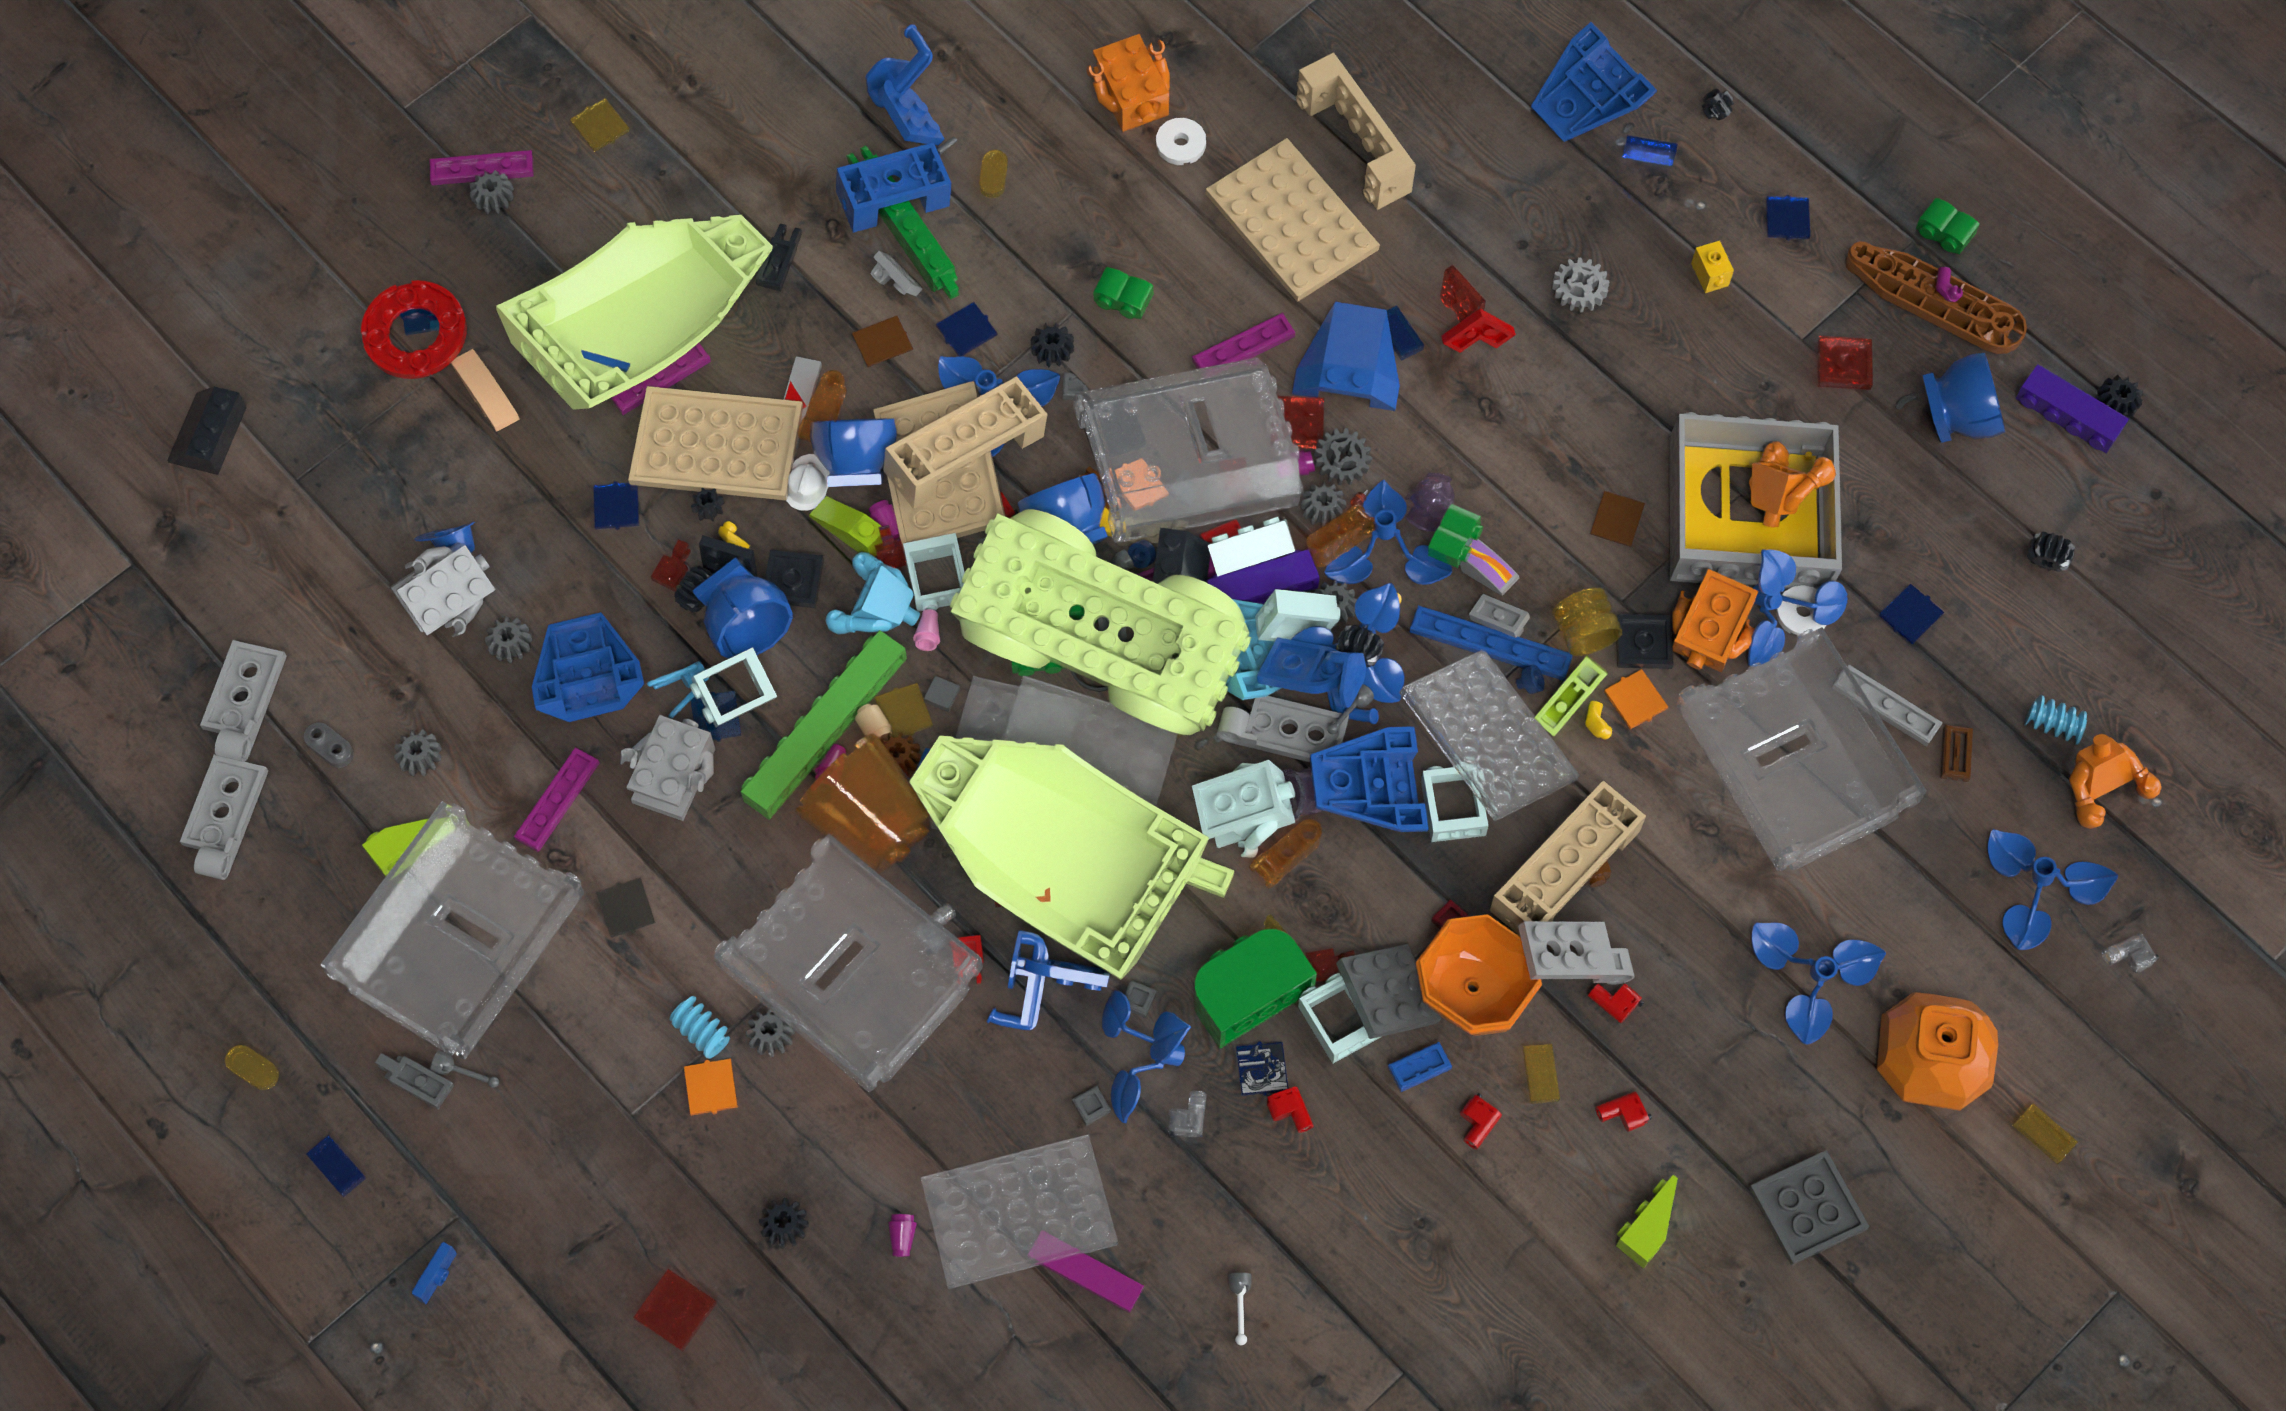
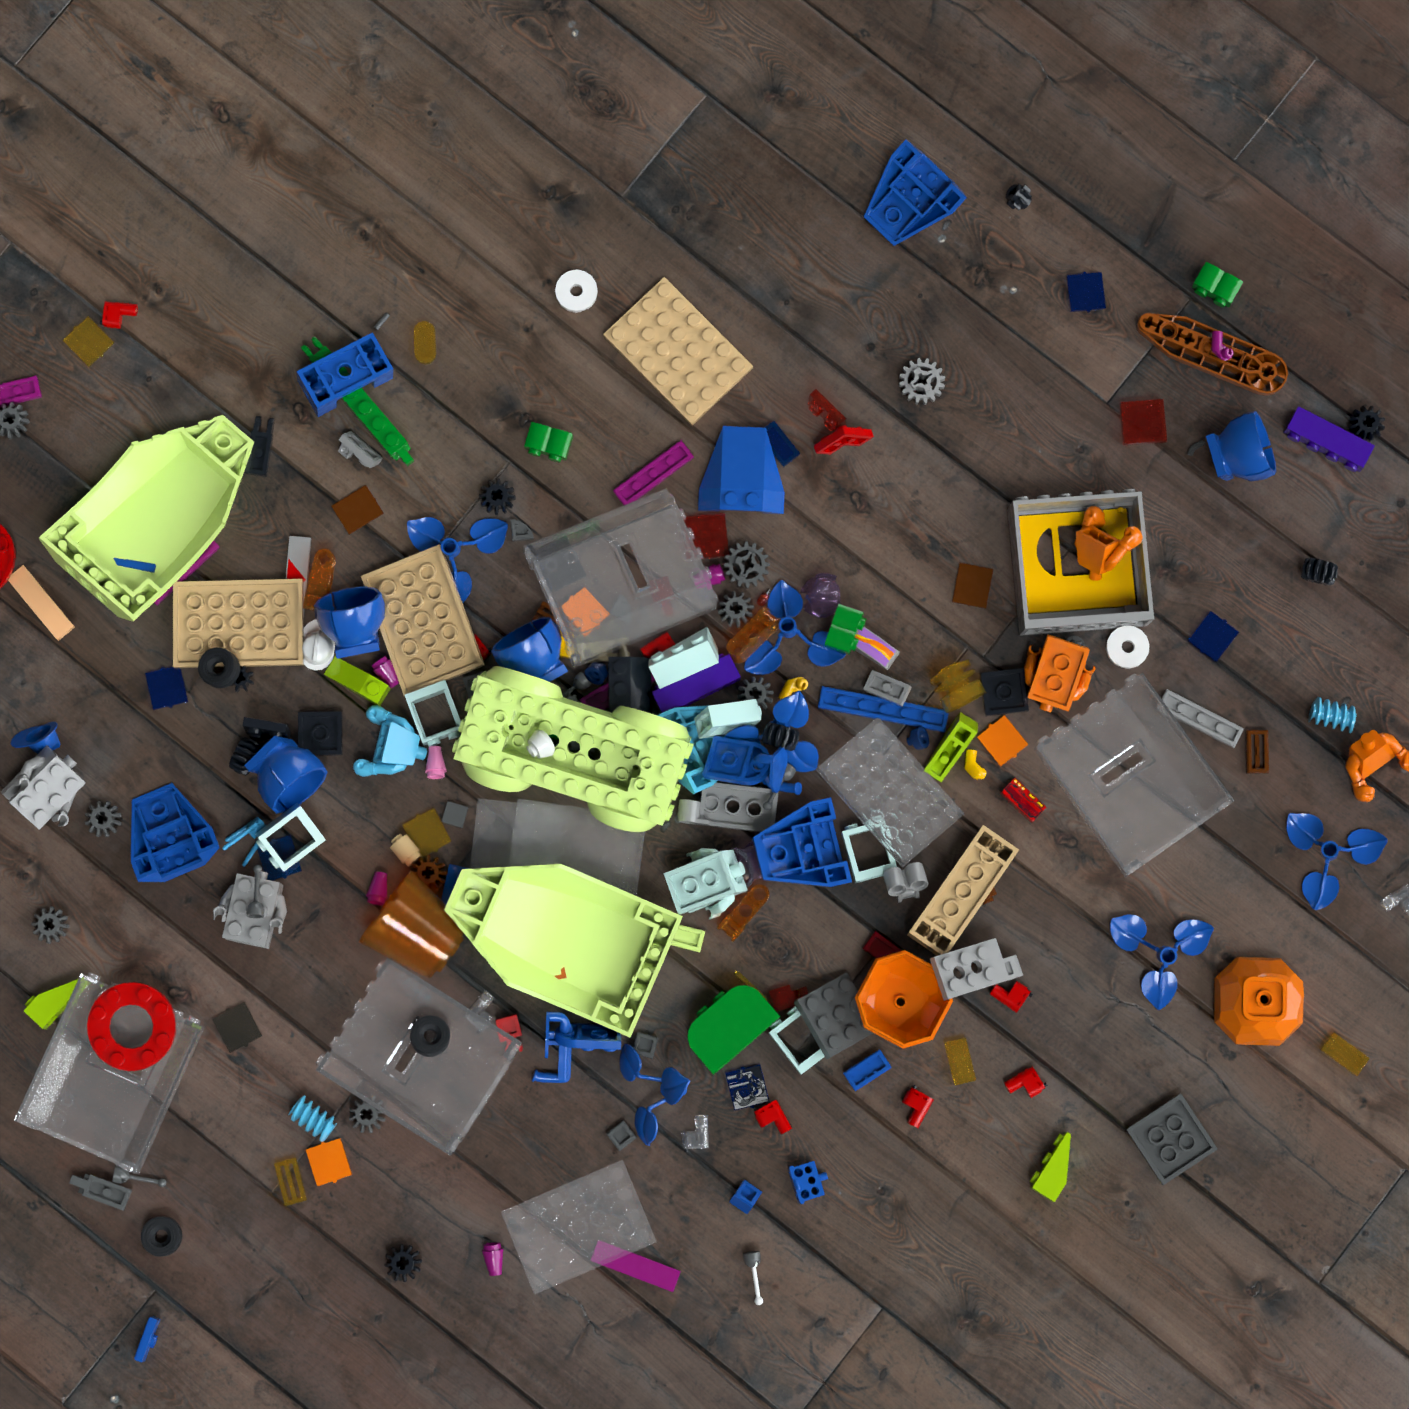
camera: 10 degrees left, 15 degrees up
clear blue tile [306,1135,366,1198] -> none
magenta tile [514,747,600,853] -> none
clear red plate [633,1269,717,1352] -> none
clear red plate [651,539,691,592] -> none
yellow arm [718,521,750,548] -> none
bright green brick [741,630,907,820] -> none
blue plate [865,24,945,146] -> none
clear red plate [874,525,907,568] -> none
tan plate [883,376,1047,509] -> none
clear blue piece [936,302,998,357] -> none
orange torso [1086,34,1170,132] -> none
tan plate [1296,53,1416,210] -> none
clear blue tile [1622,135,1678,166] -> none
yellow head [1691,241,1734,293] -> none
blue plant [1748,549,1848,667] -> none
none -> red plate [87,982,176,1071]
none -> red piece [100,301,138,329]
none -> black tyre [141,1216,182,1257]
none -> black tyre [198,647,240,688]
none -> dark grey hinge [246,865,264,918]
none -> clear yellow tile [274,1157,307,1206]
none -> black tyre [410,1015,450,1057]
none -> white cone [527,730,555,759]
none -> blue slope [730,1180,762,1214]
none -> blue piece [787,1161,828,1204]
none -> light grey piece [883,862,928,903]
none -> slope [1000,778,1047,823]

